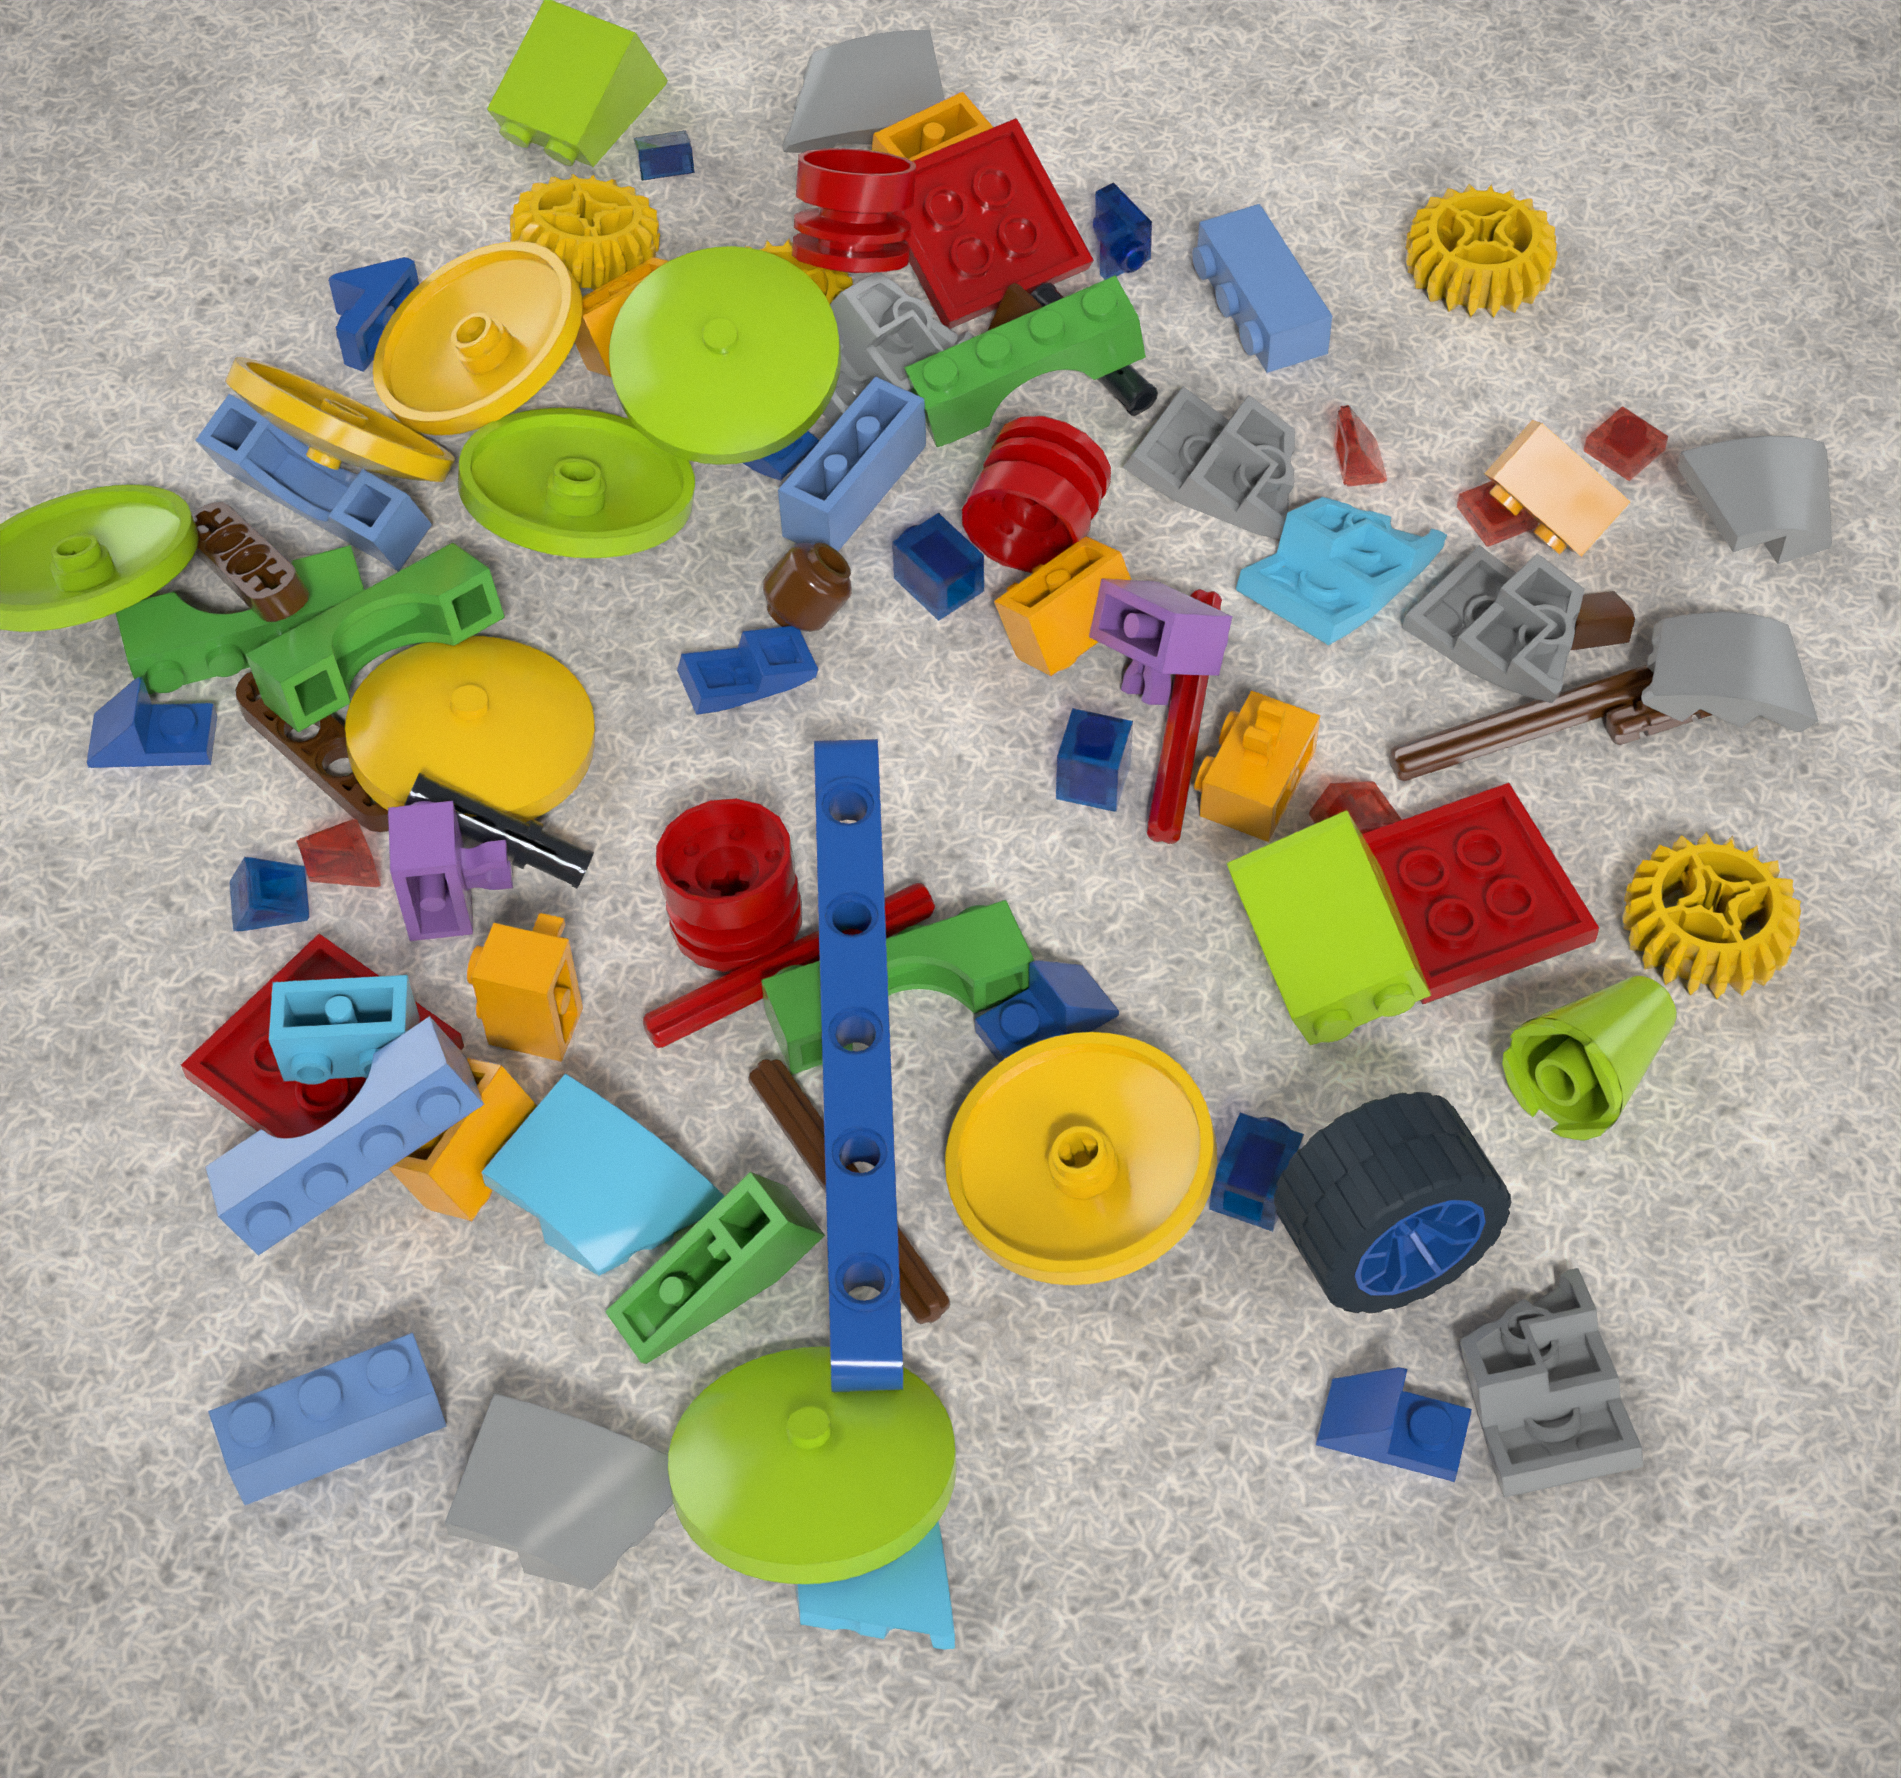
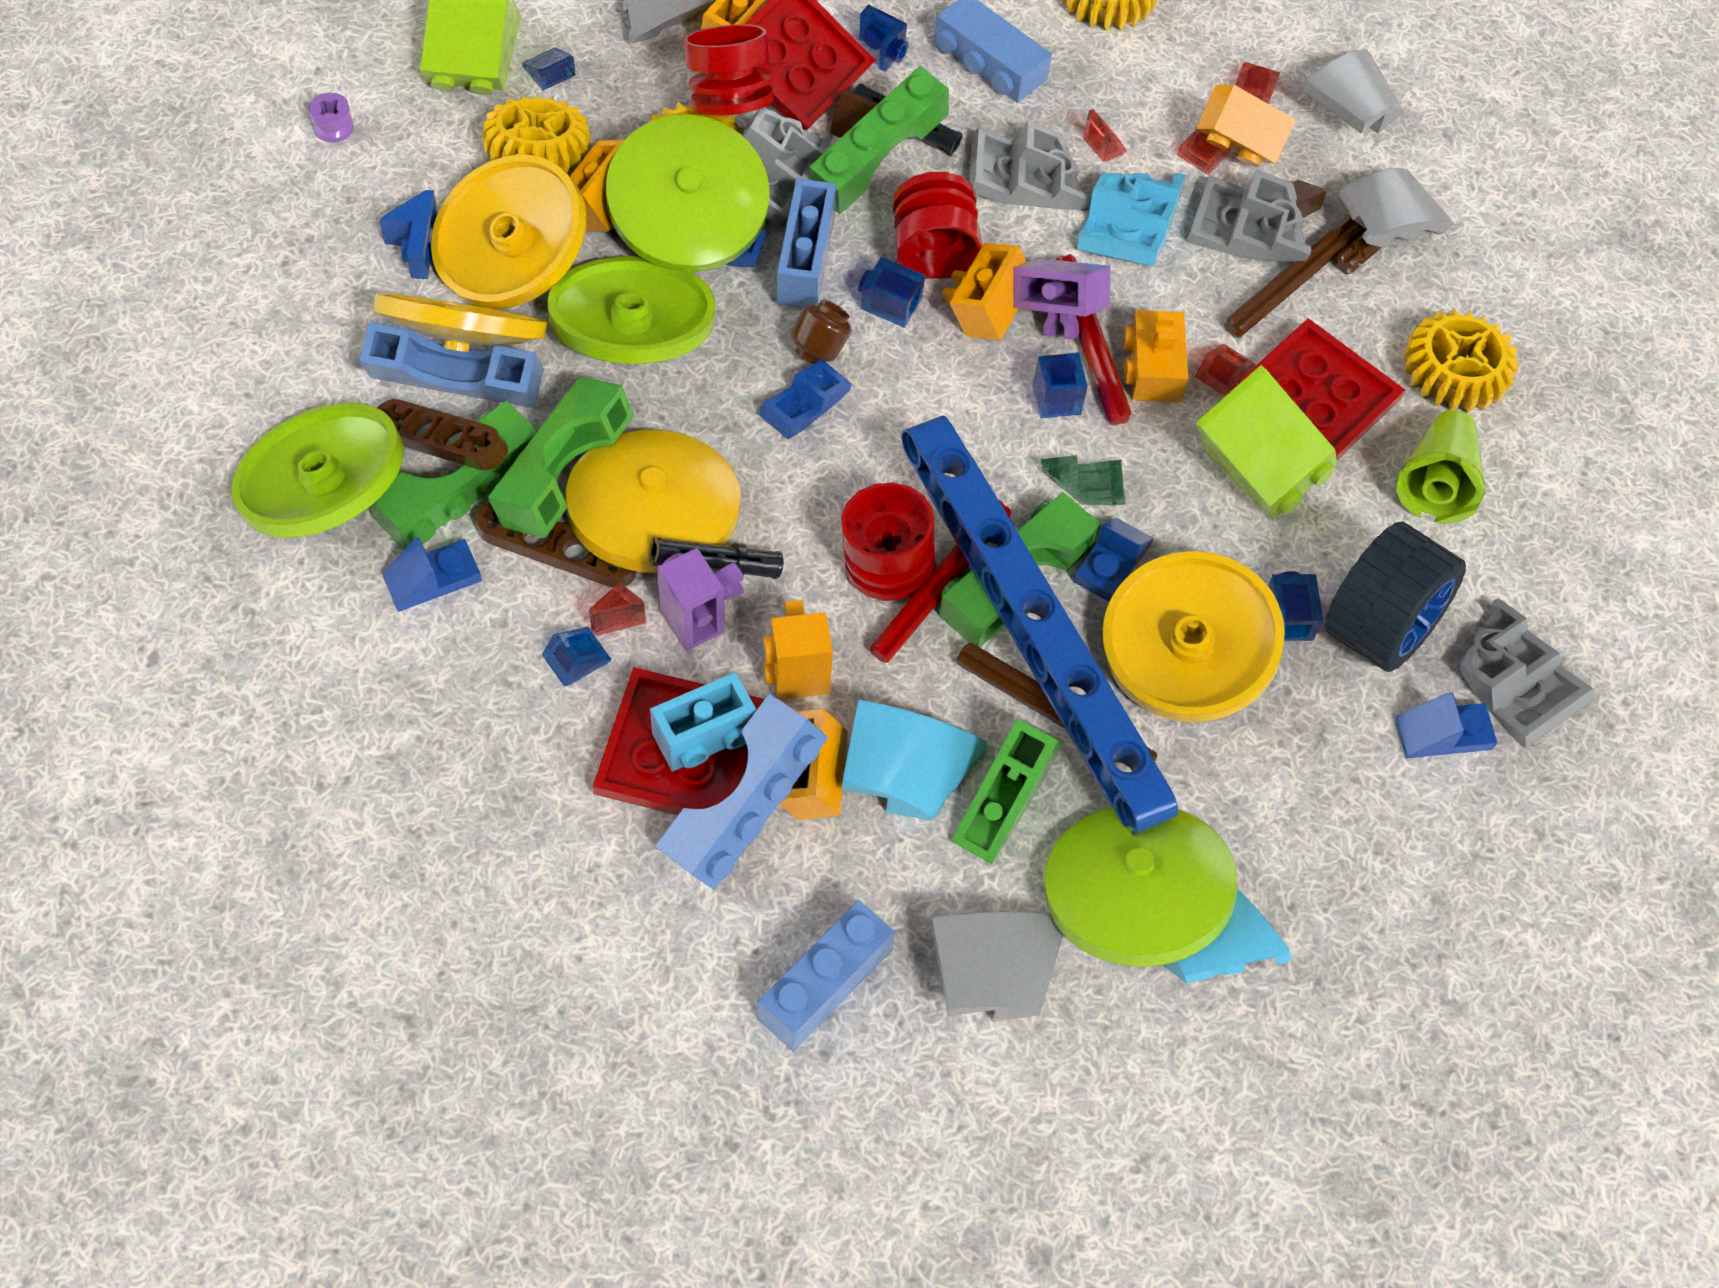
camera: 30 degrees left, 5 degrees up
none -> medium lavender wheel [309,92,354,143]
none -> clear green slope [1041,455,1126,505]

